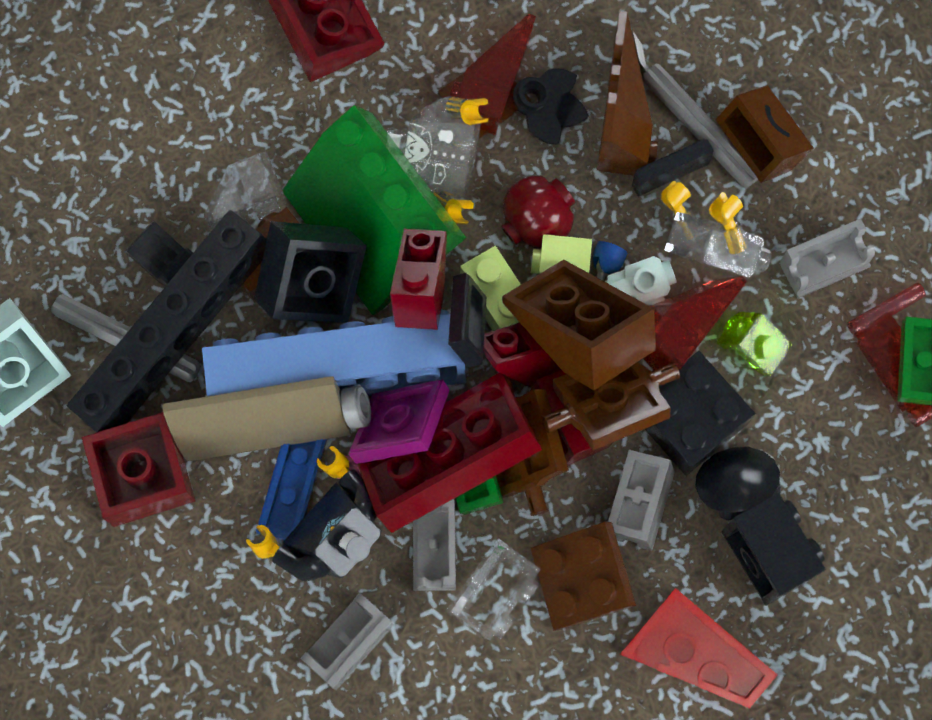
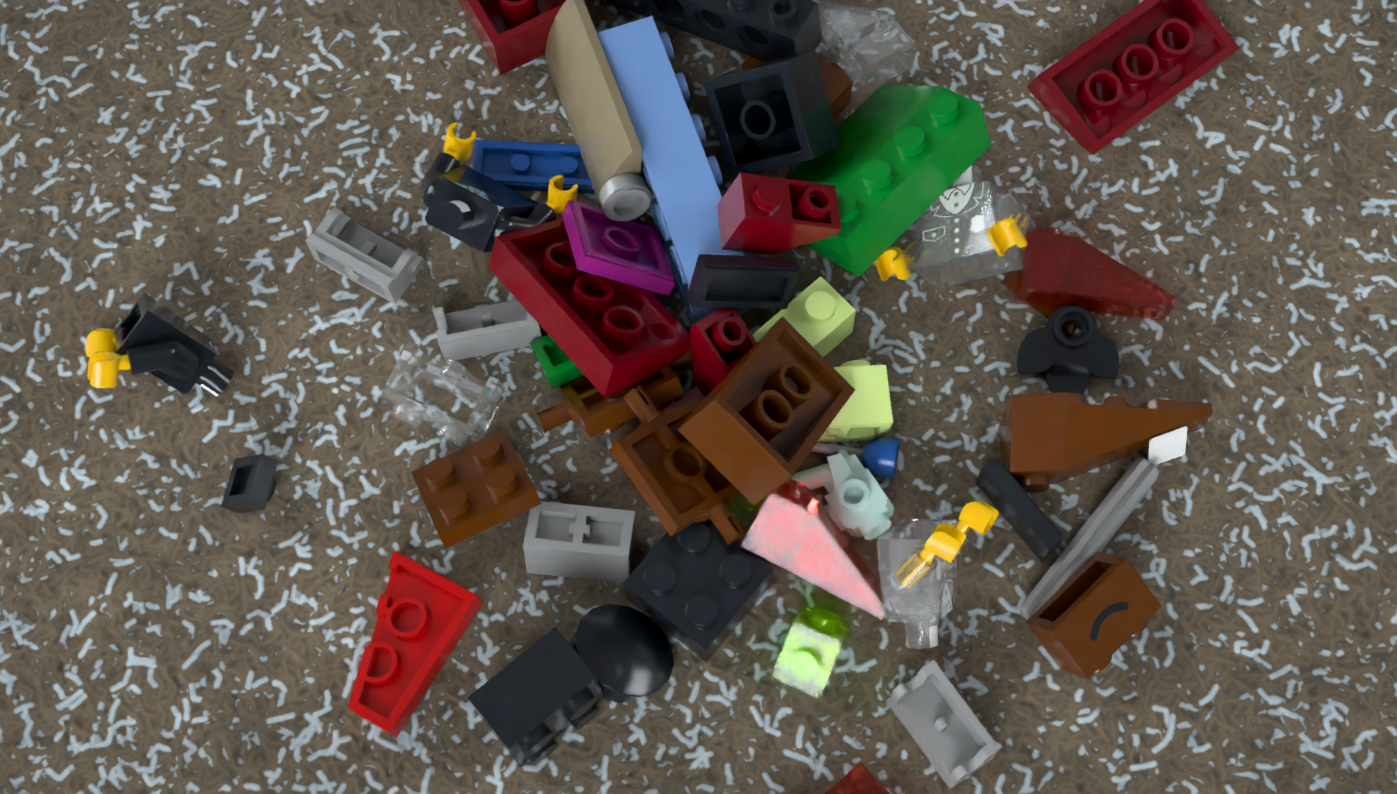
camera: 80 degrees right, 5 degrees down
dark red plant [501,175,575,248] -> none

